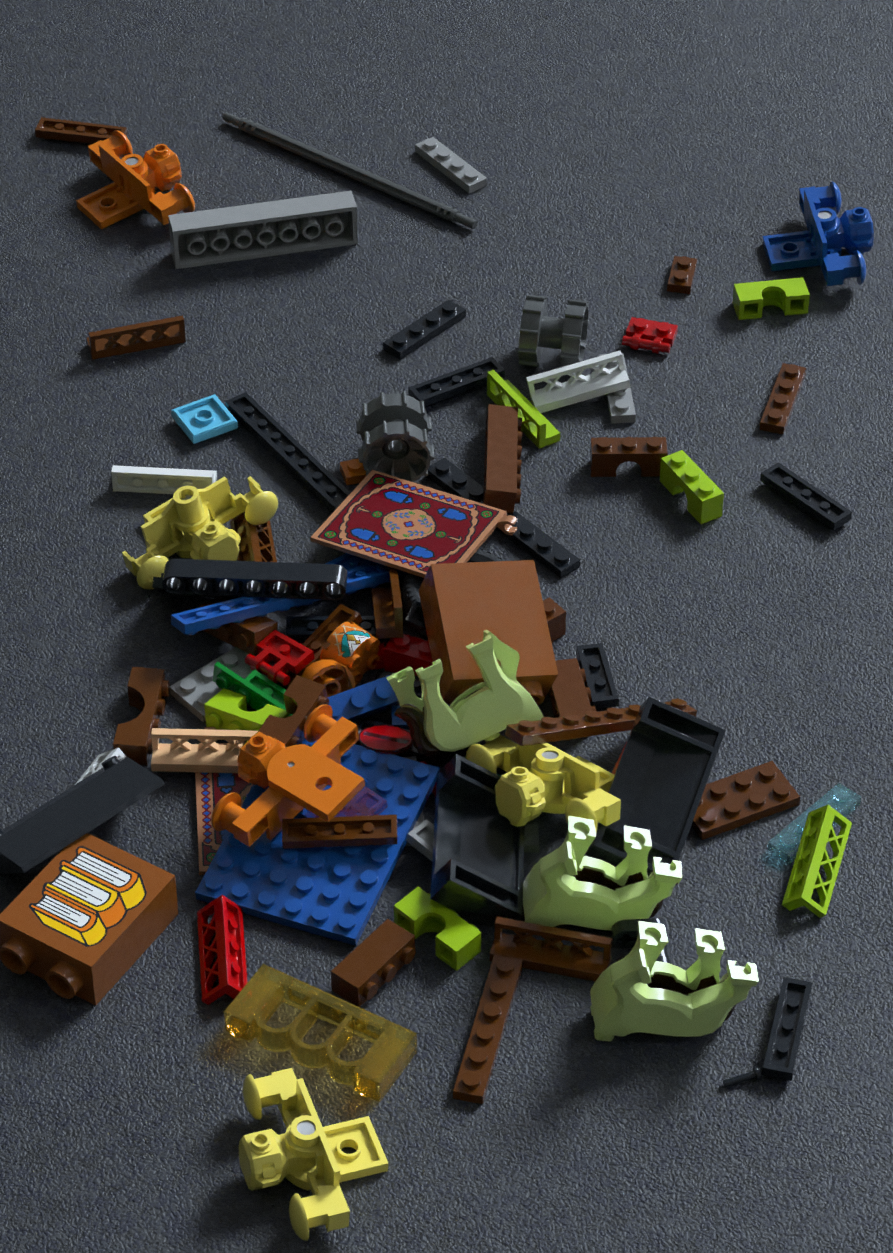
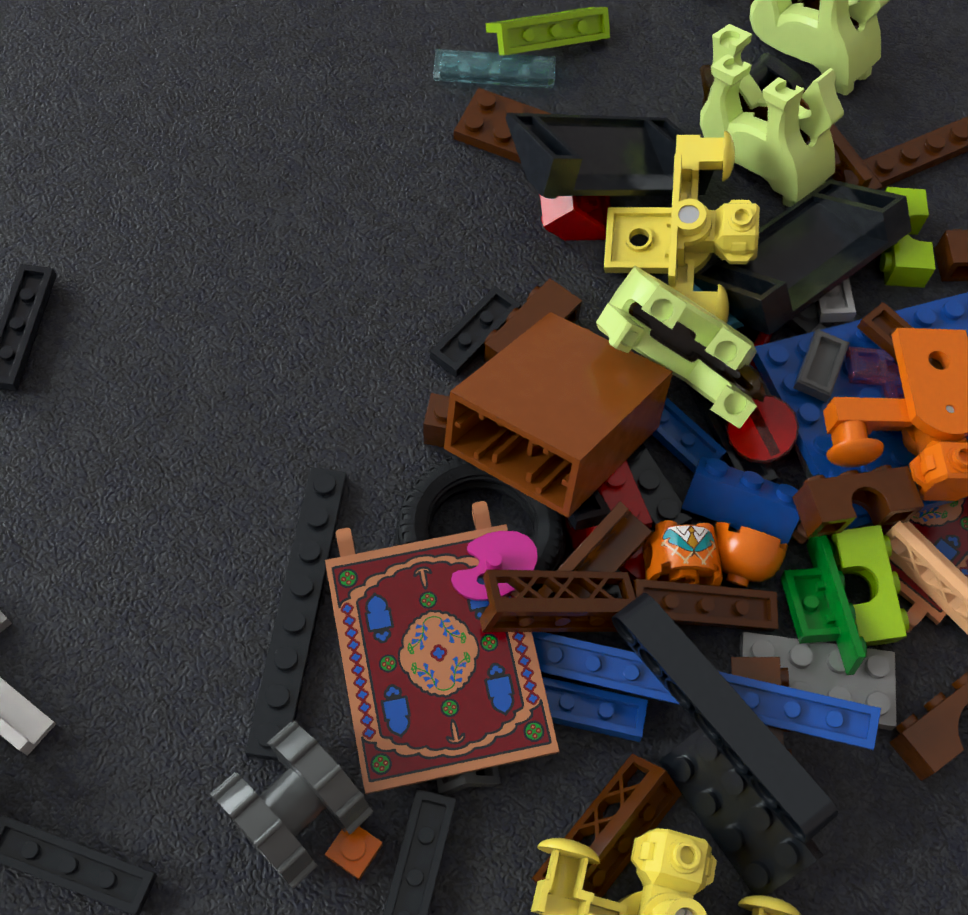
camera: 135 degrees left, 20 degrees up
red plate [245,630,315,685] -> none
reddish brown brick [483,404,522,514] -> none
lime fence [487,370,560,449] -> none
reddish brown plate [505,699,697,746] -> none
reddish brown arch [590,437,668,477] -> none
lime arch [660,450,724,524] -> none
none -> dark pink piece [451,531,538,601]
none -> reddish brown fence [480,569,636,632]
none -> dark grey tile [793,329,849,402]

